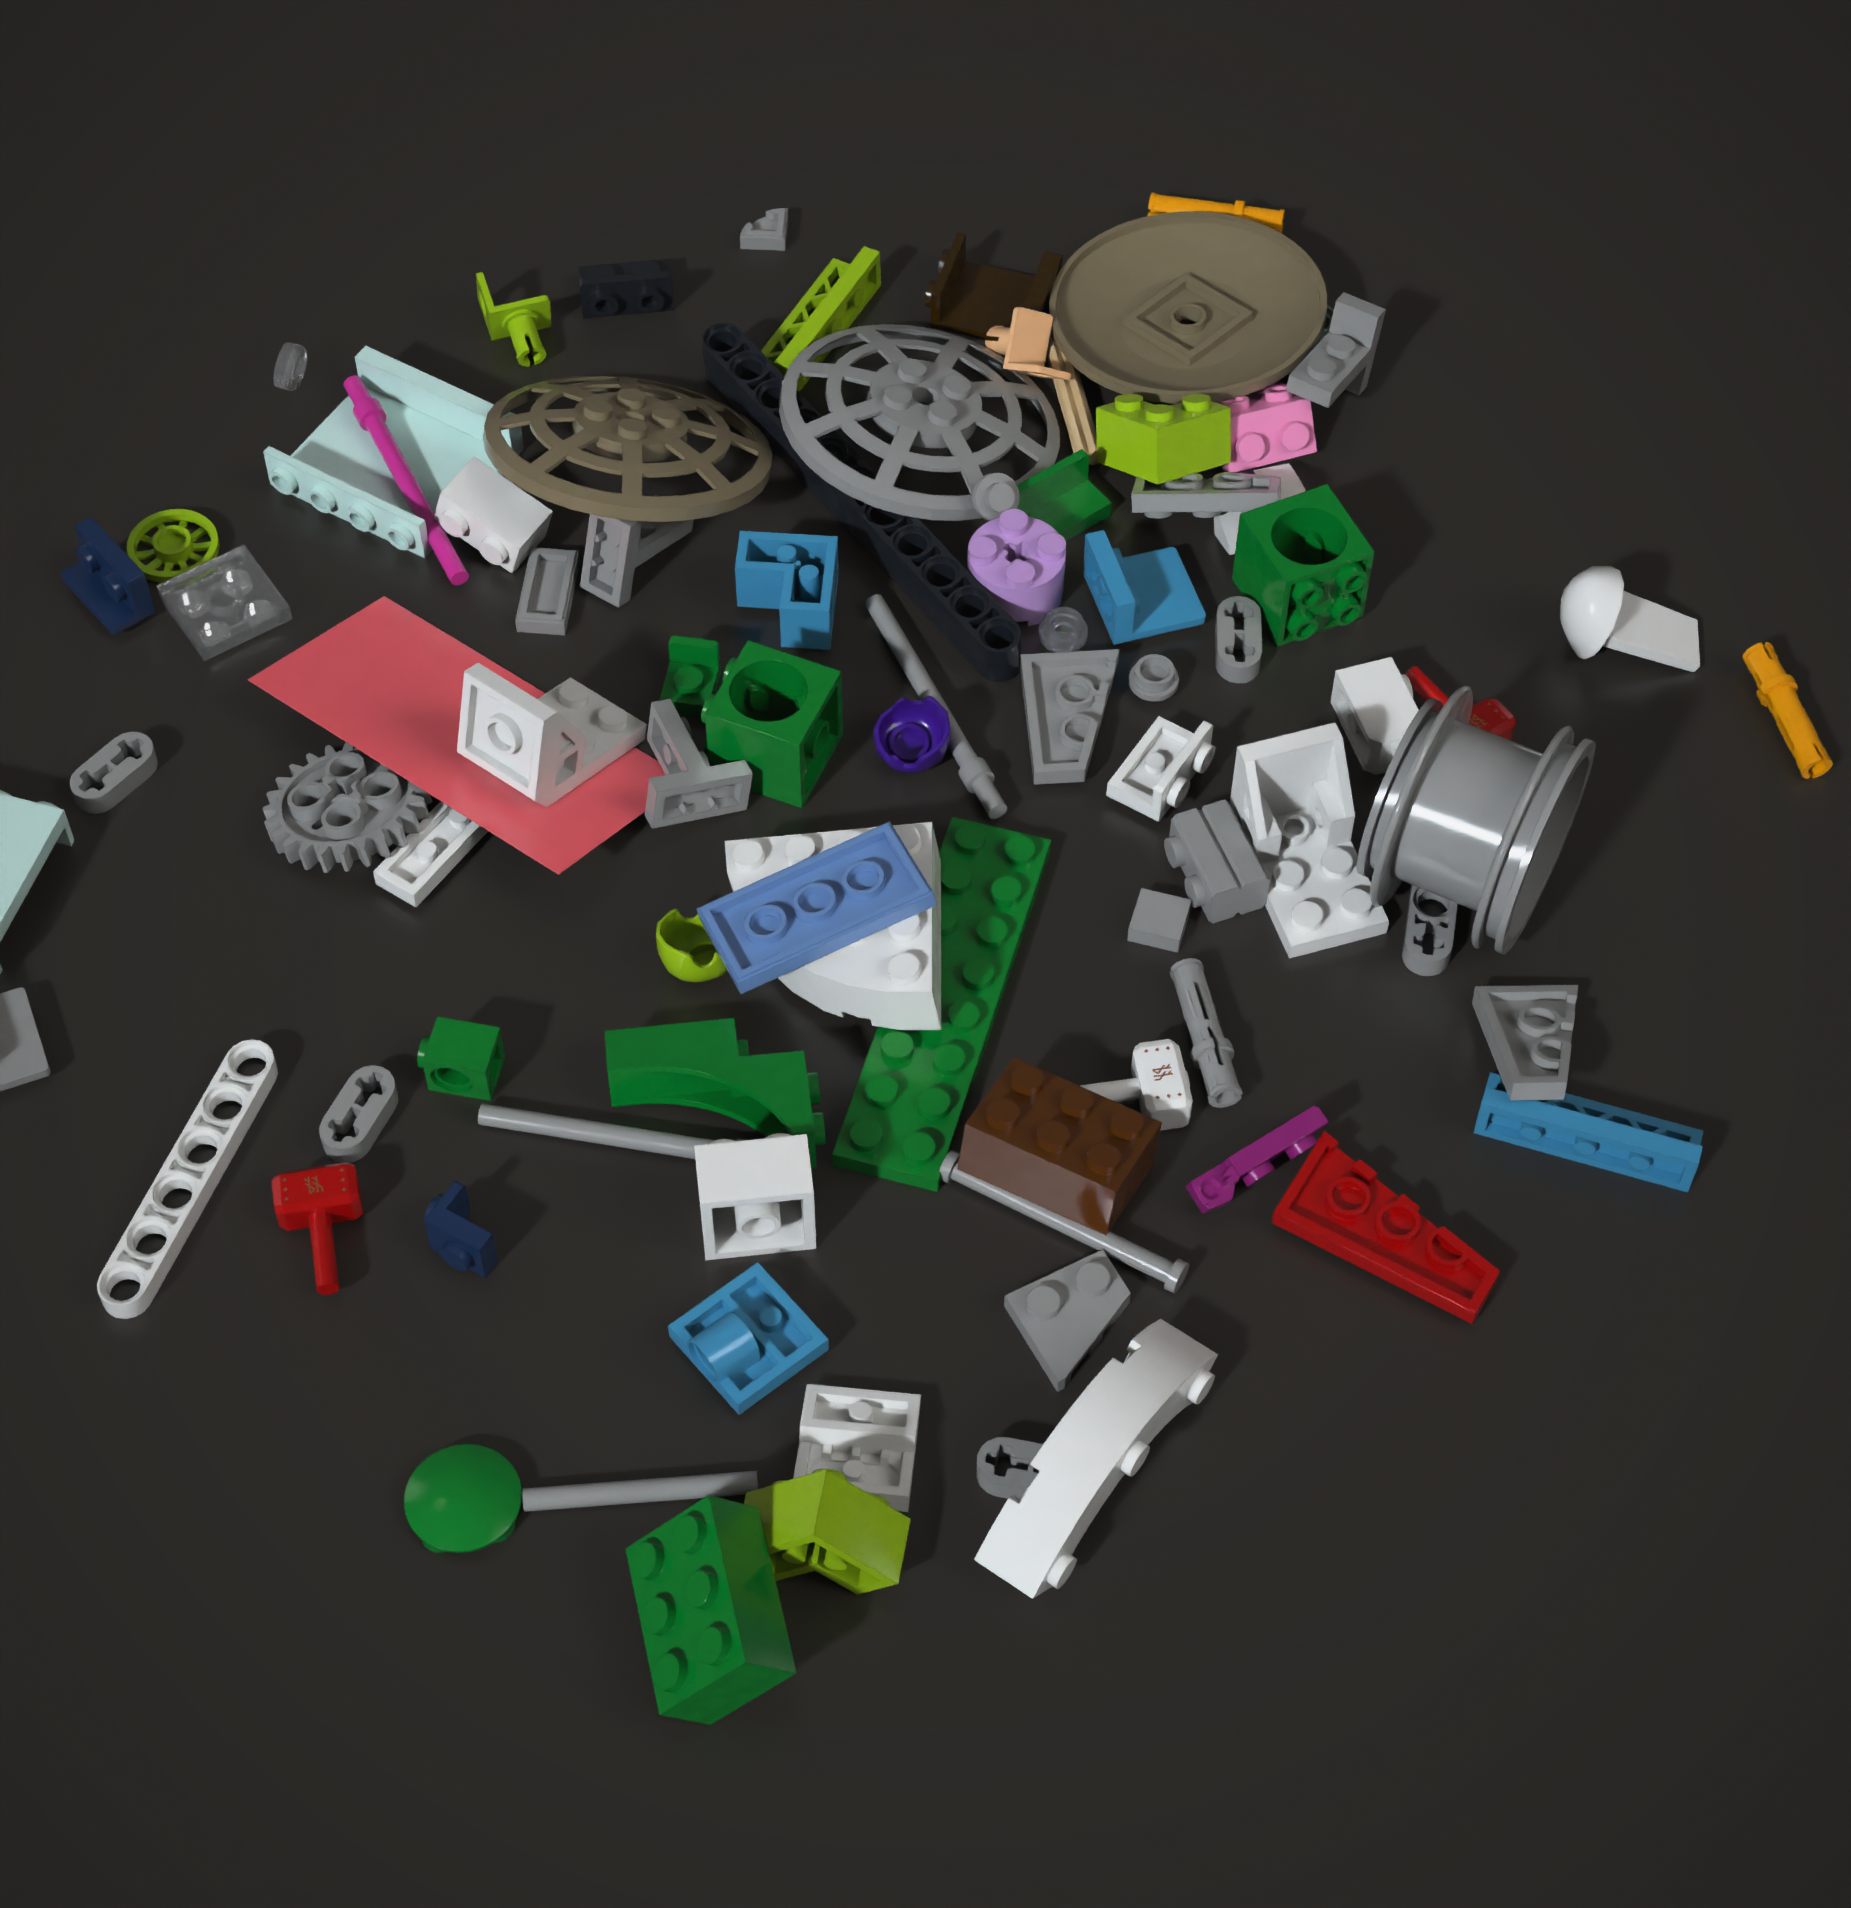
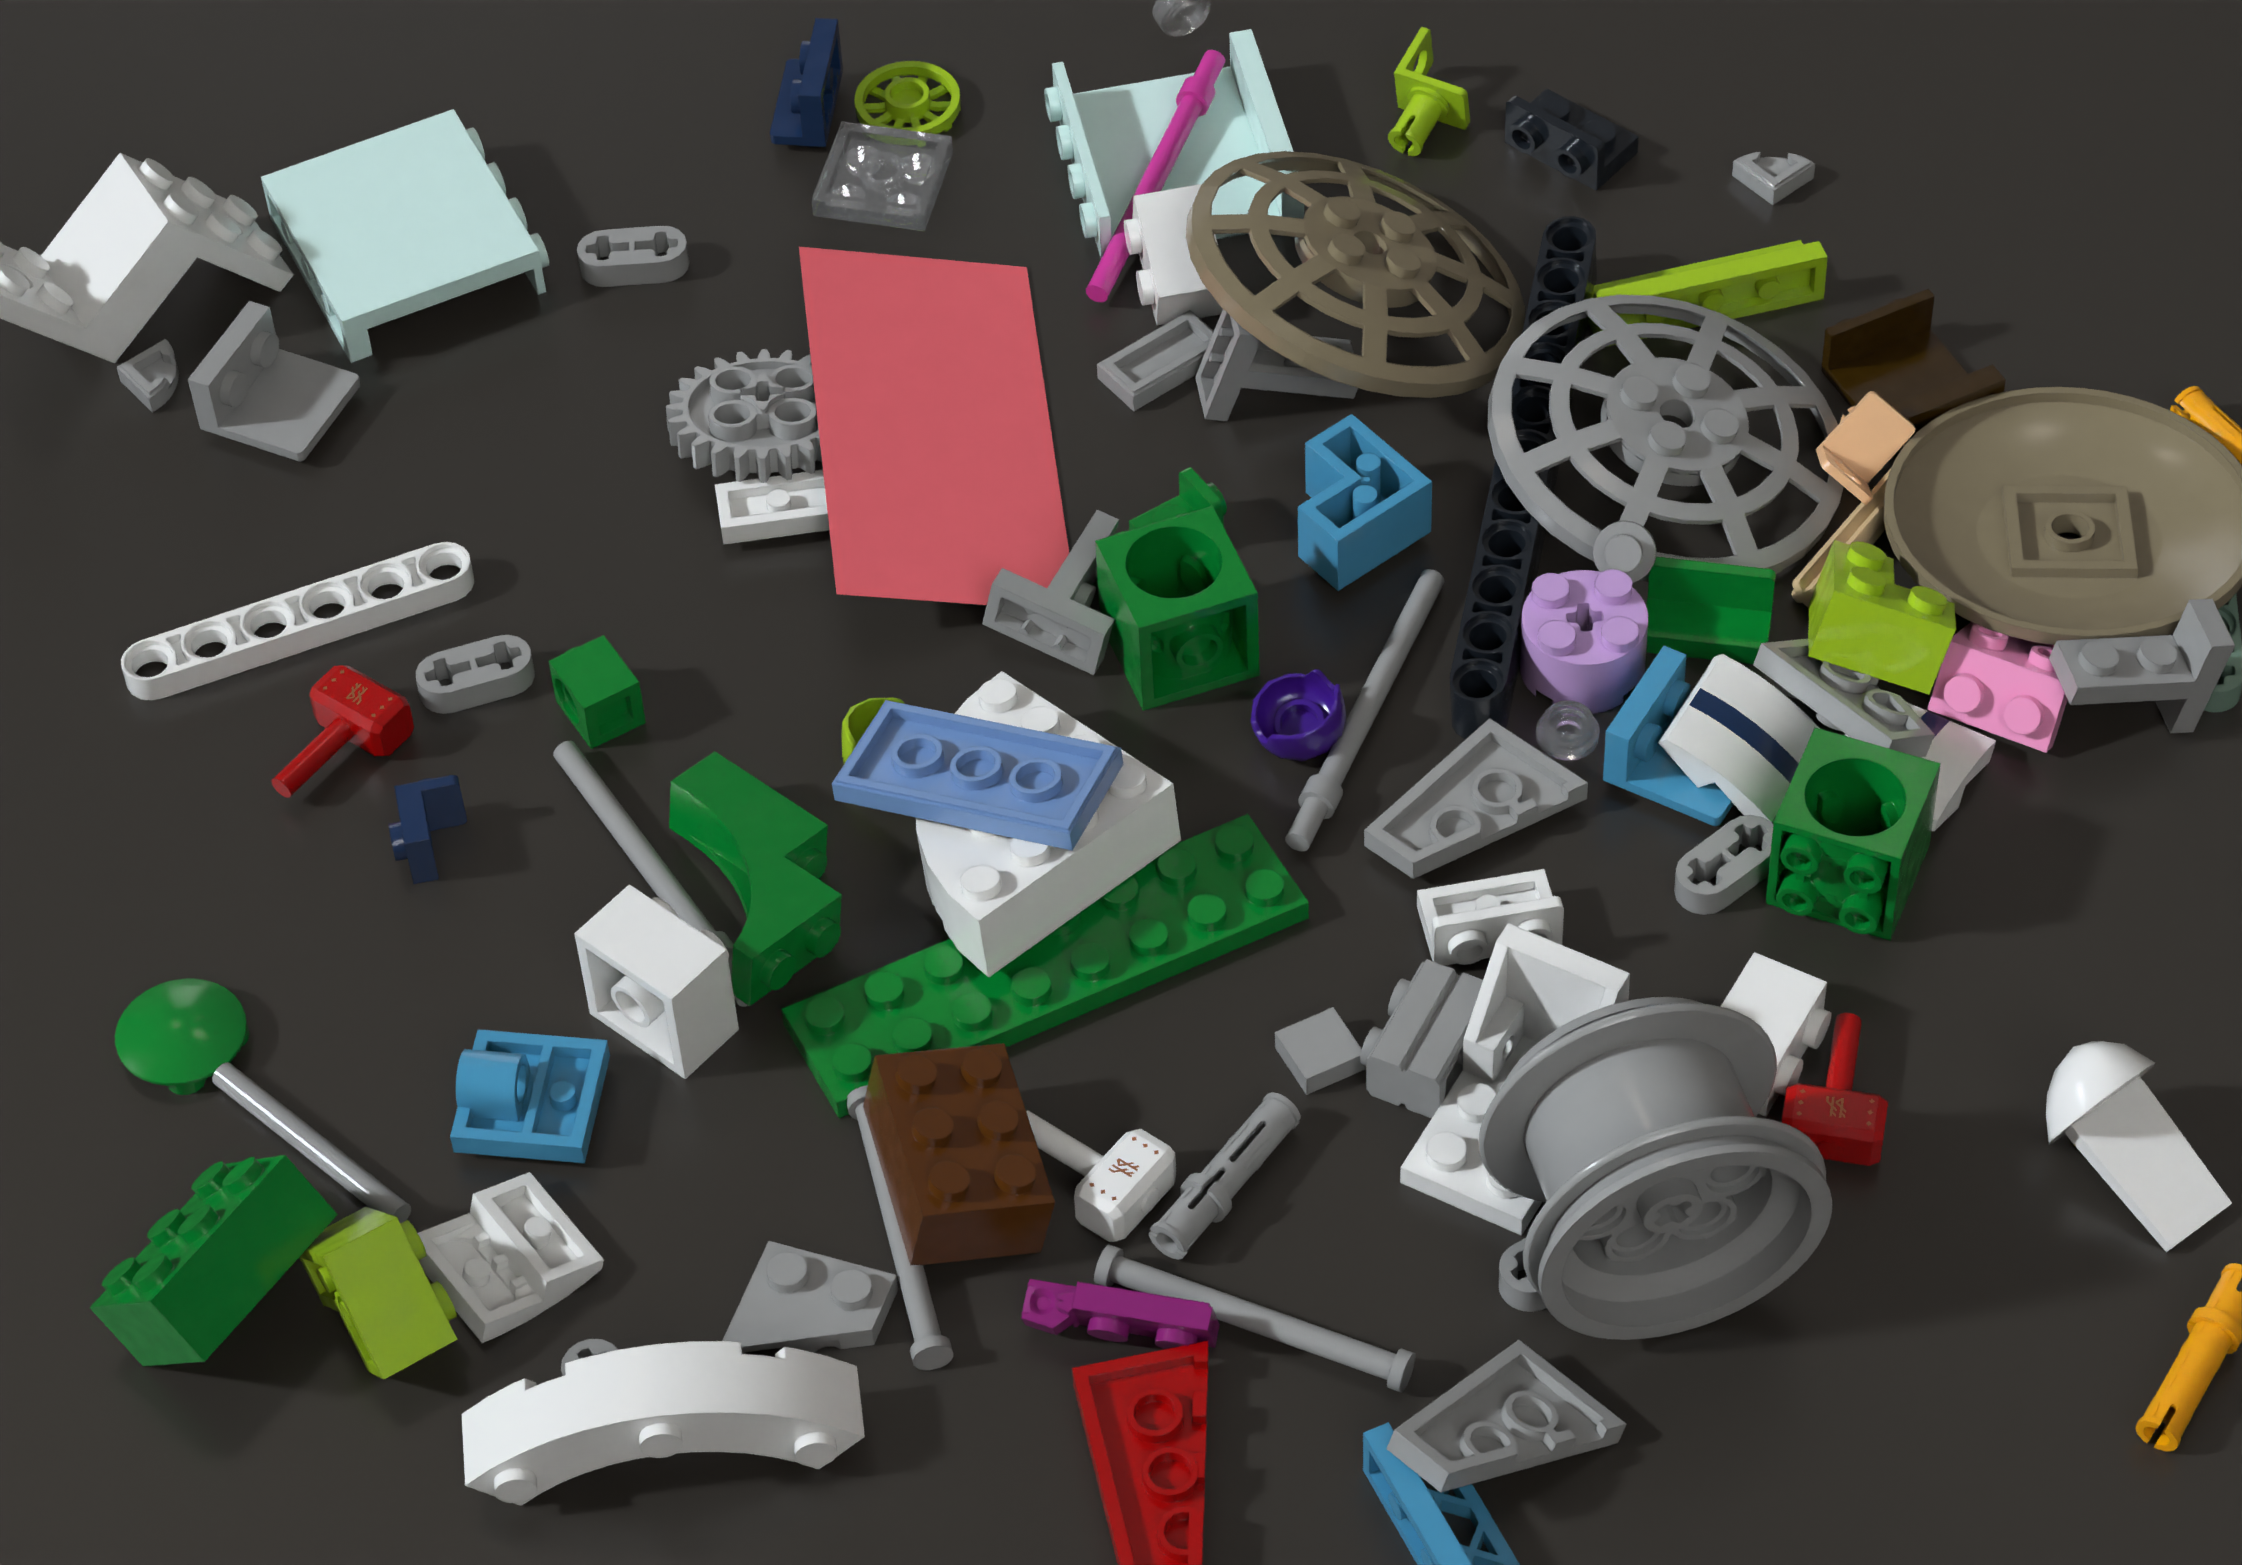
camera: 50 degrees right, 5 degrees down
white bracket [457,663,647,807] -> none
light grey plate [1129,654,1179,701] -> none
none -> light grey bar [1094,1245,1416,1393]
none -> white slope [1658,654,1820,822]

